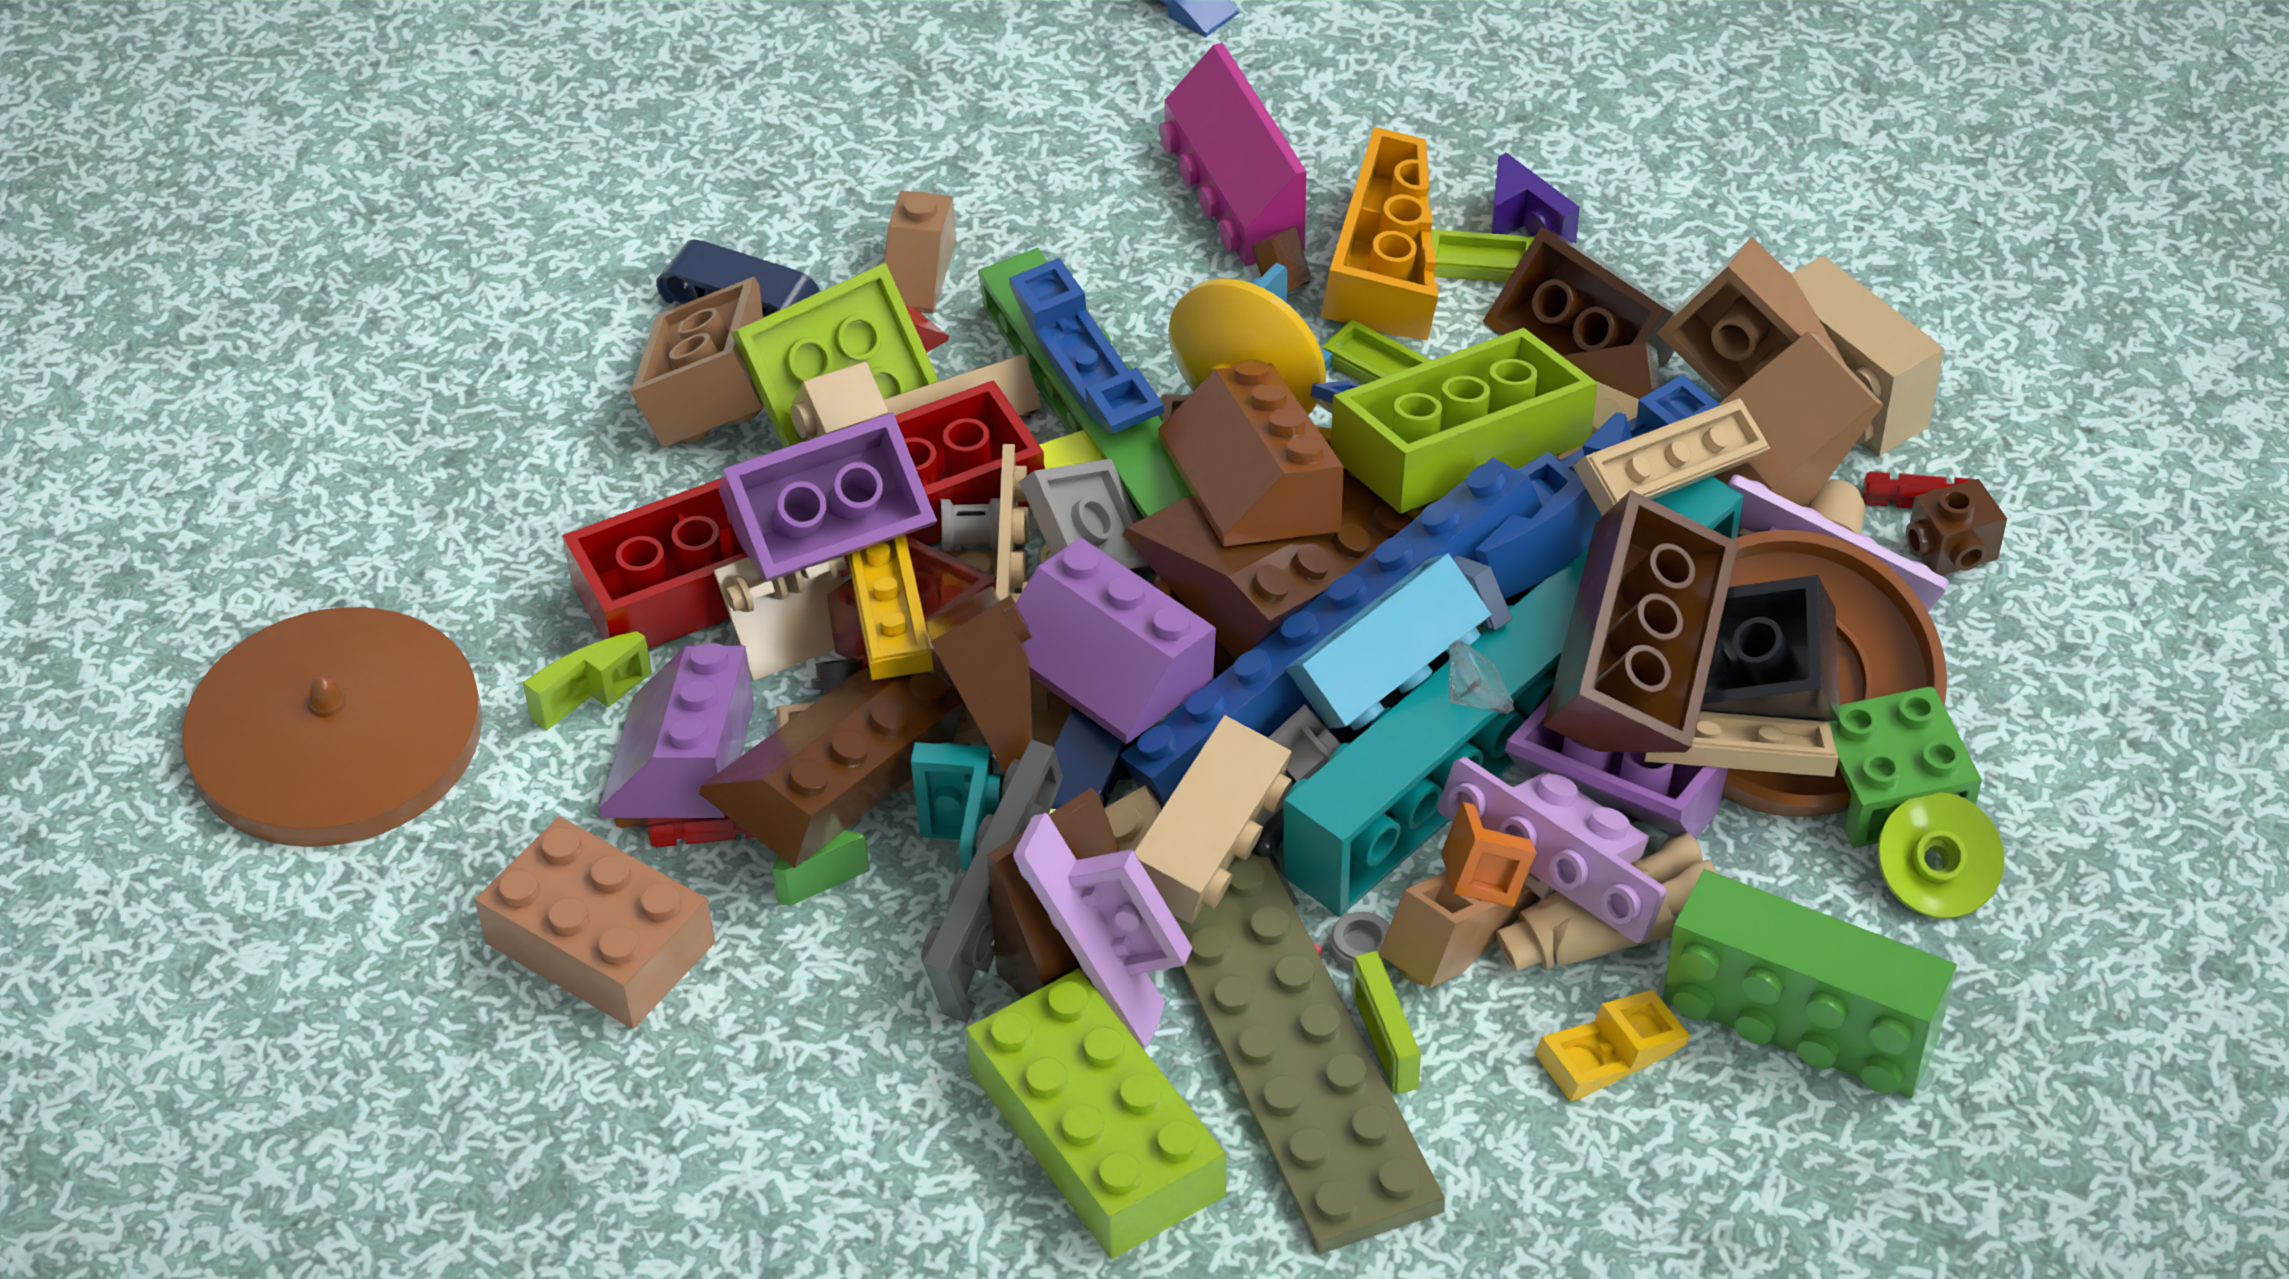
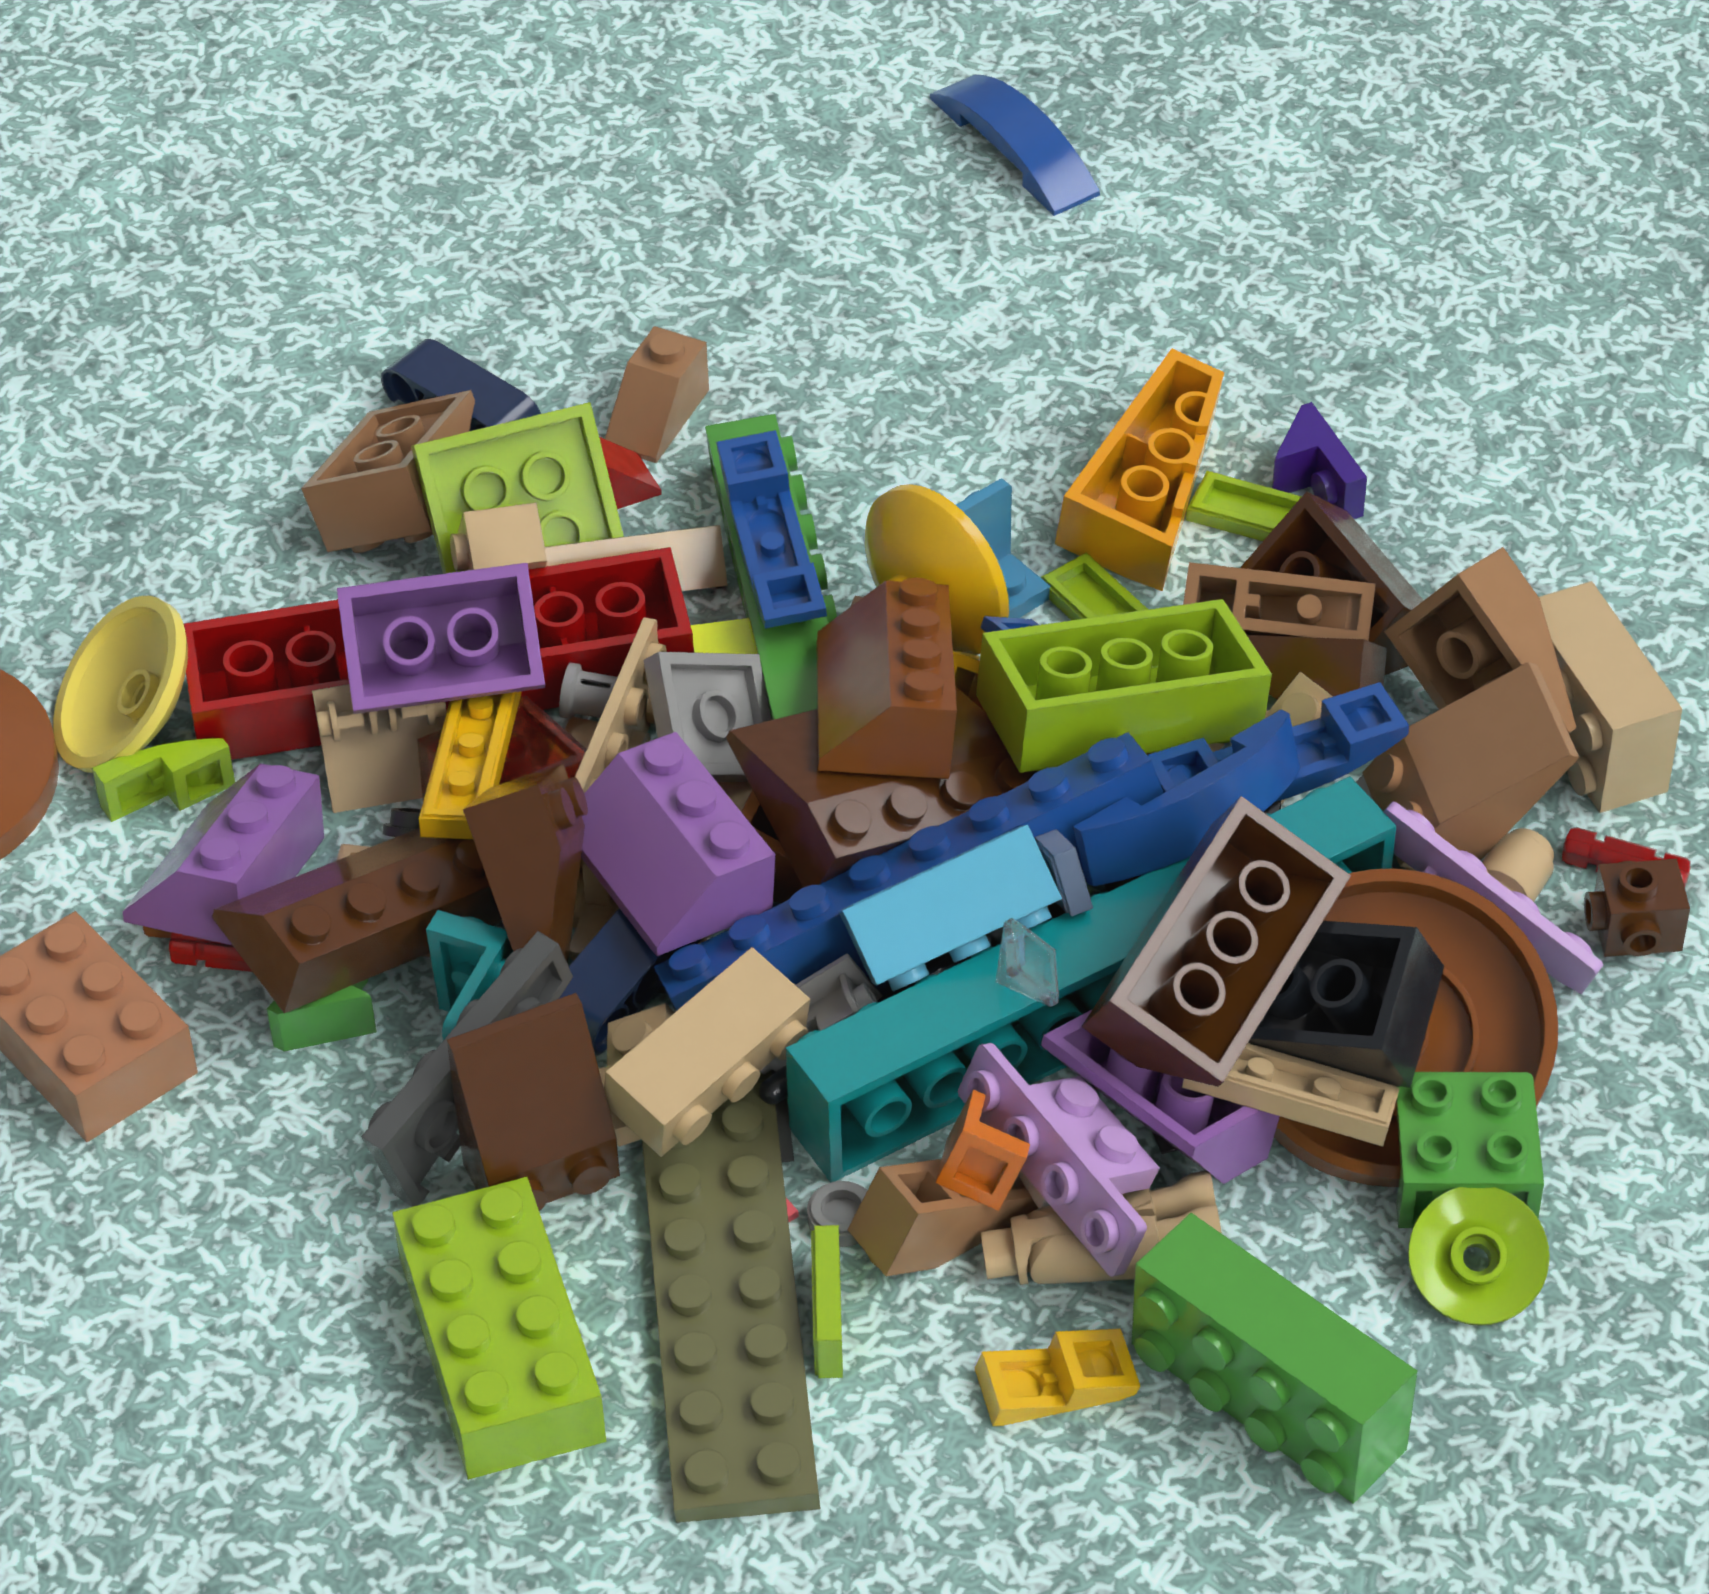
camera: 15 degrees right, 0 degrees up
lavender bracket [1014,813,1193,1048] -> none
dark pink slope [1159,42,1307,267] -> none
reddish brown tile [1252,226,1312,293] -> none
tan tile [1573,398,1770,516] -> none
none -> light yellow dish [53,596,188,773]
none -> medium nougat slope [1183,562,1376,641]

